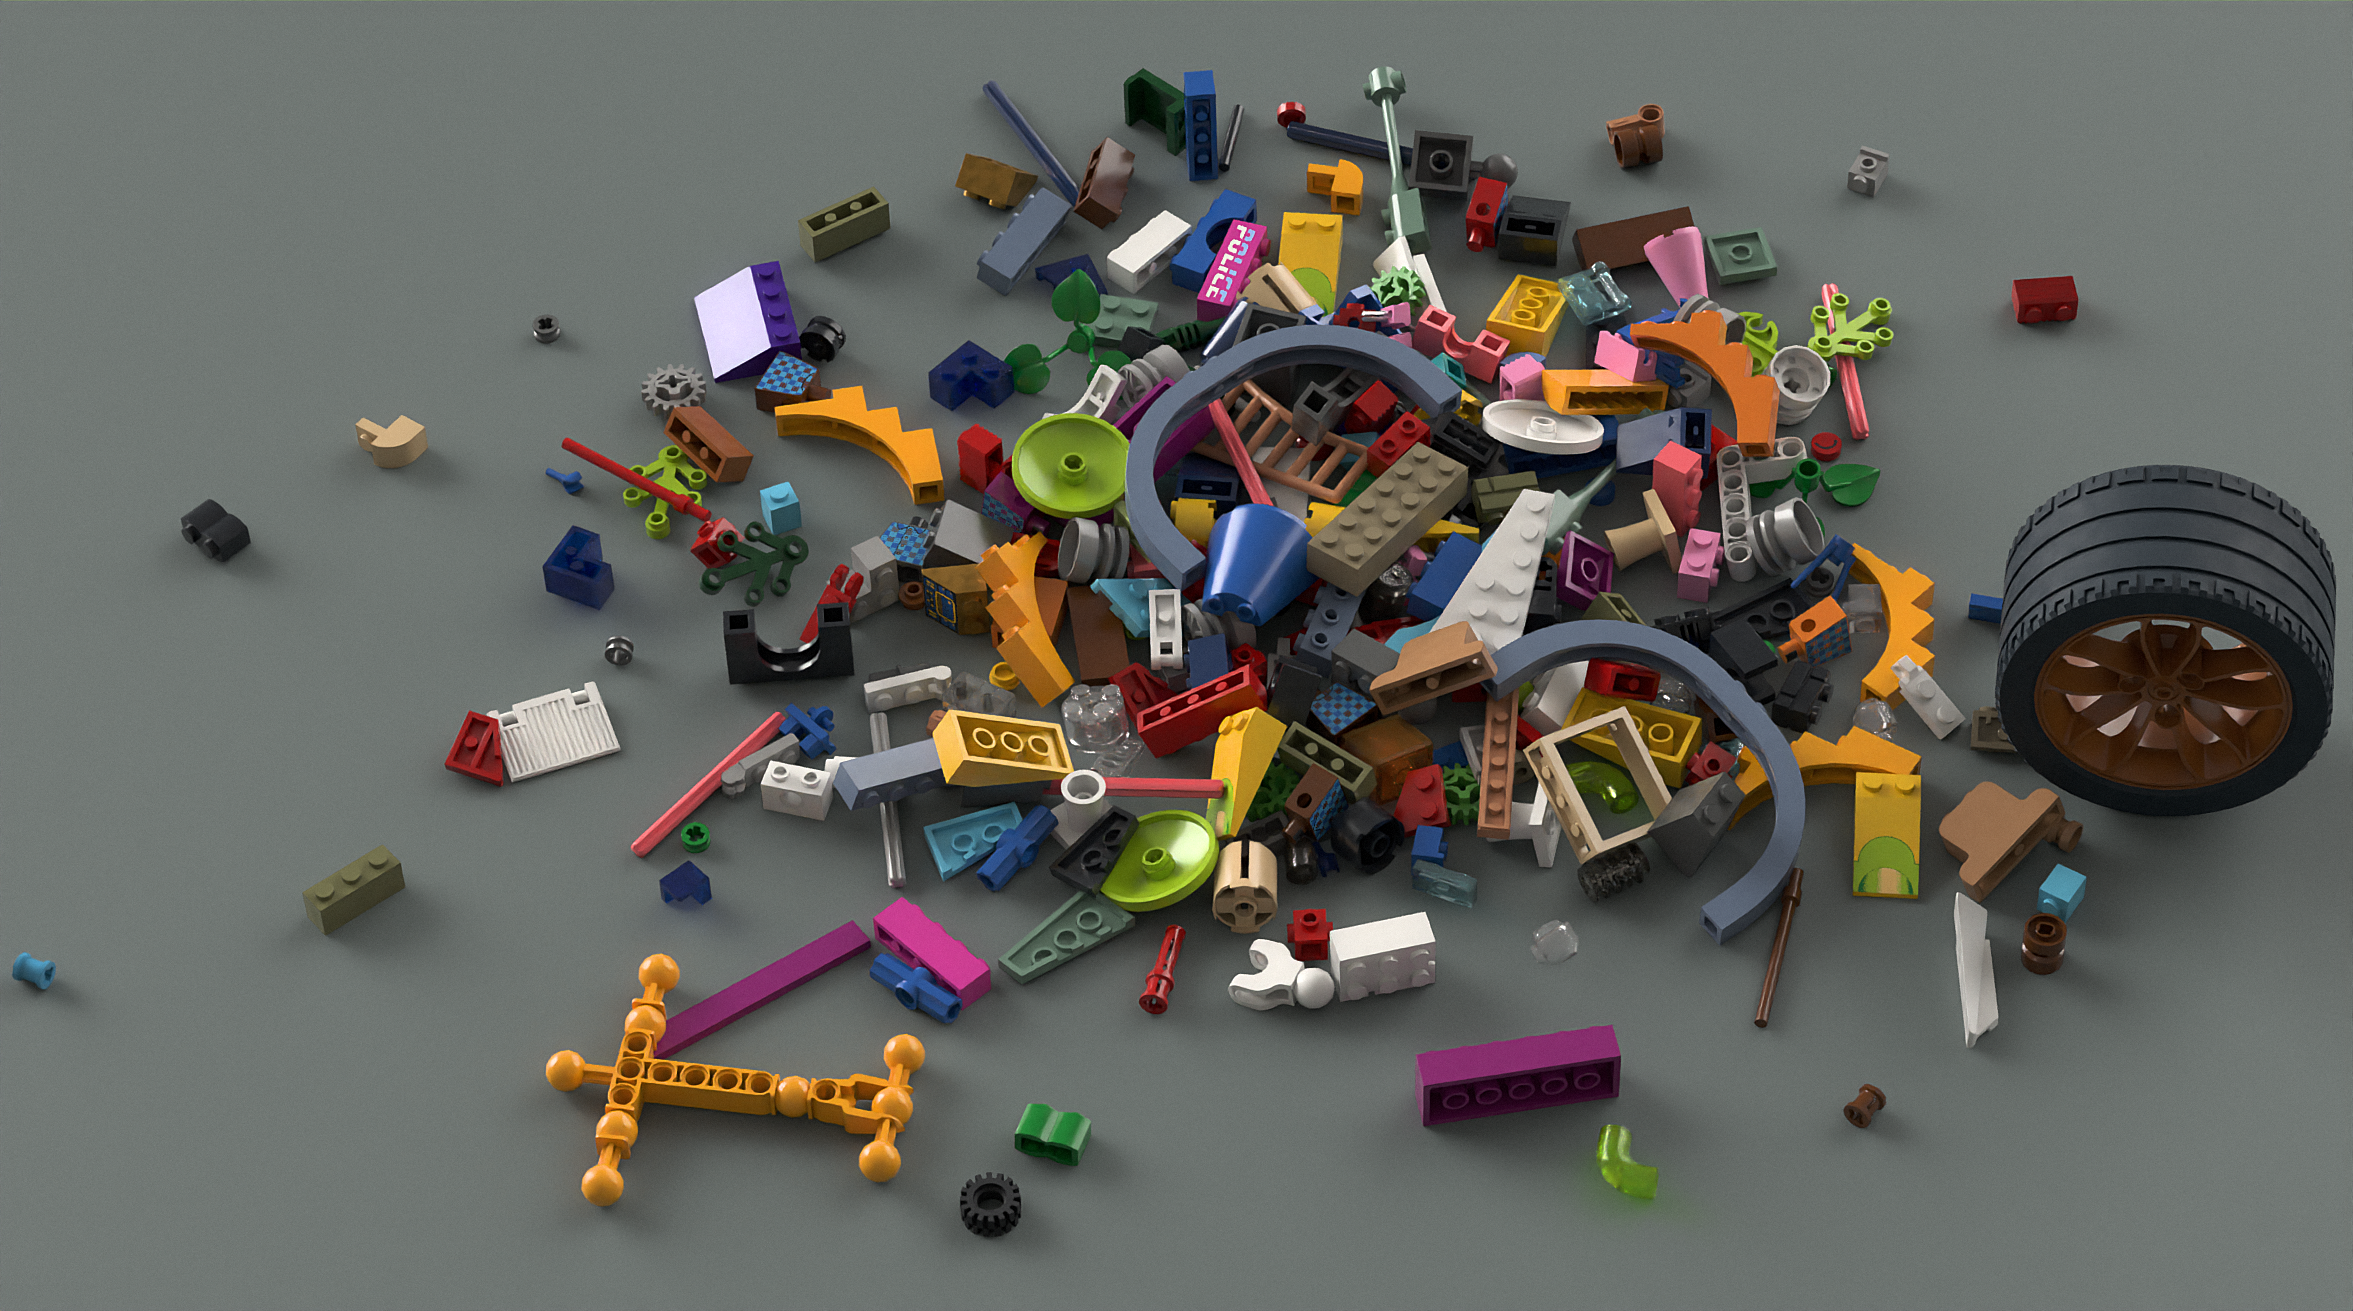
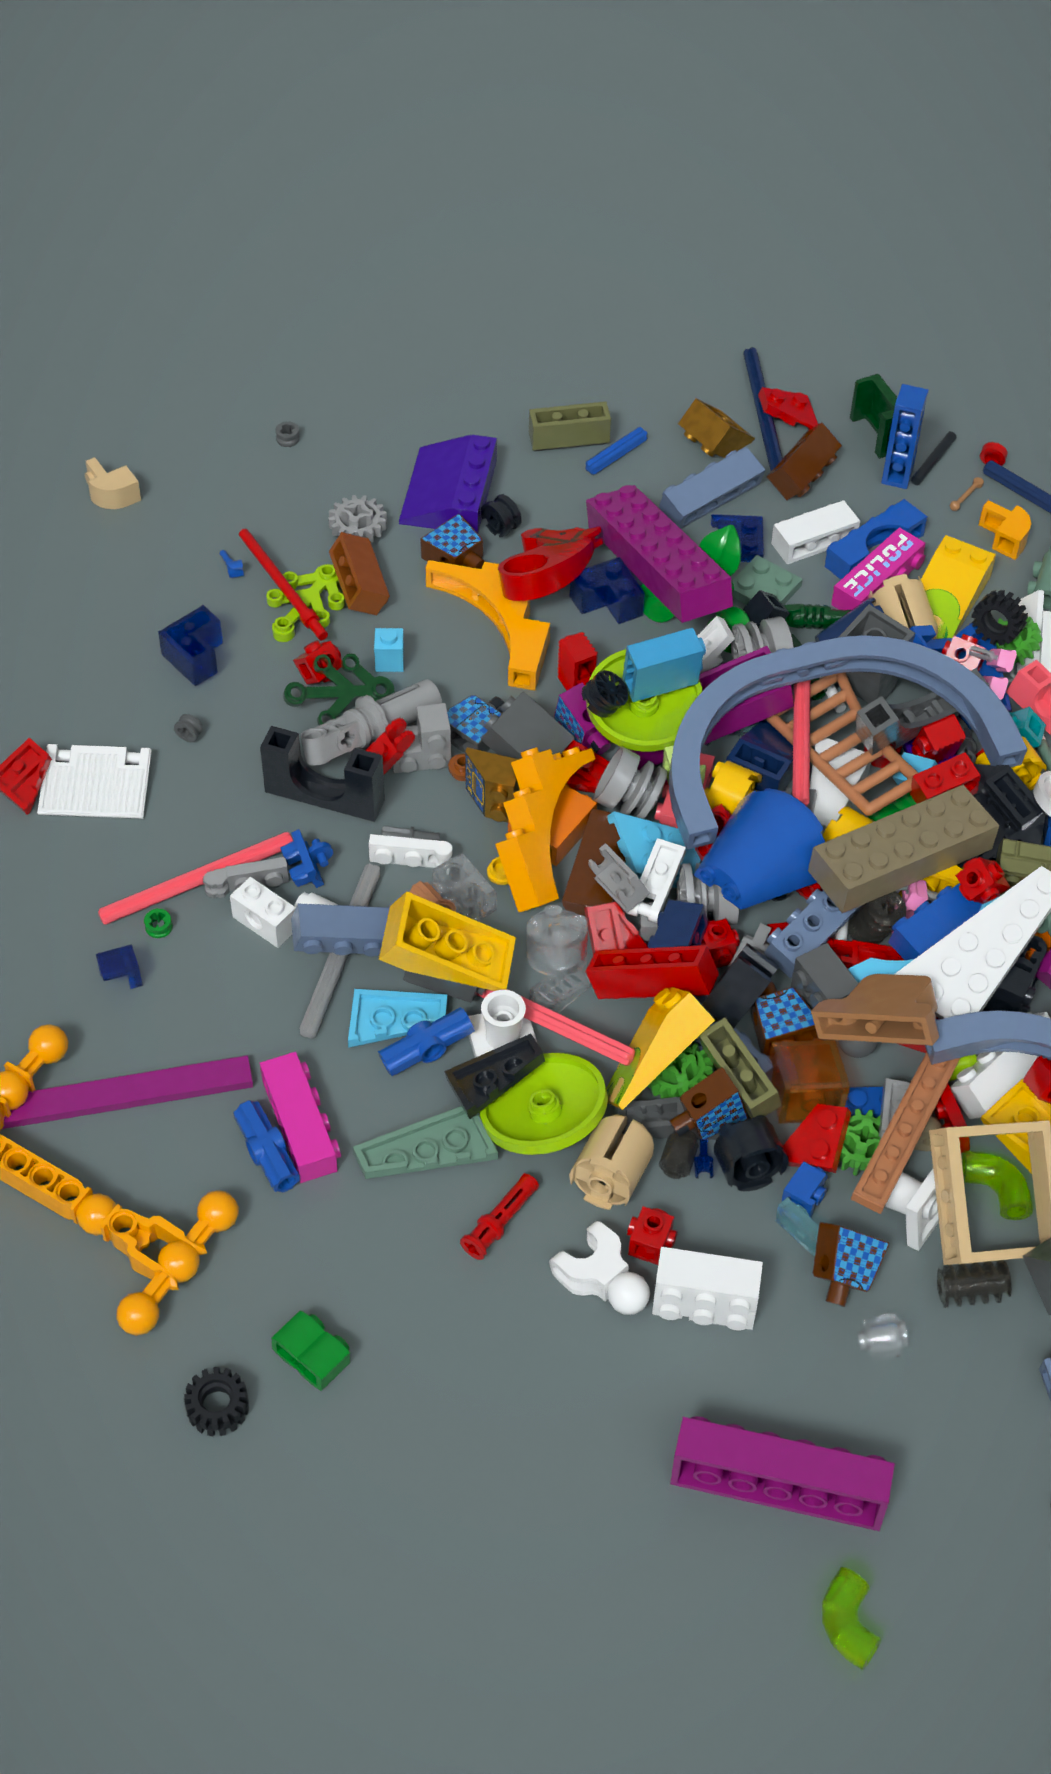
camera: 20 degrees right, 5 degrees up
none -> light grey piece [301,679,442,766]
none -> red animal [498,526,603,601]
none -> black wheel [581,670,629,718]
none -> blue axle [585,427,647,475]
none -> magenta brick [586,485,733,623]
none -> light grey hinge [588,843,650,913]
none -> dark azure brick [622,628,706,702]
none -> red wing [758,387,818,430]
none -> torso [813,1222,889,1307]
none -> medium nougat hinge [950,477,984,511]
none -> red brick [955,857,1010,904]
none -> black tyre [971,590,1028,646]

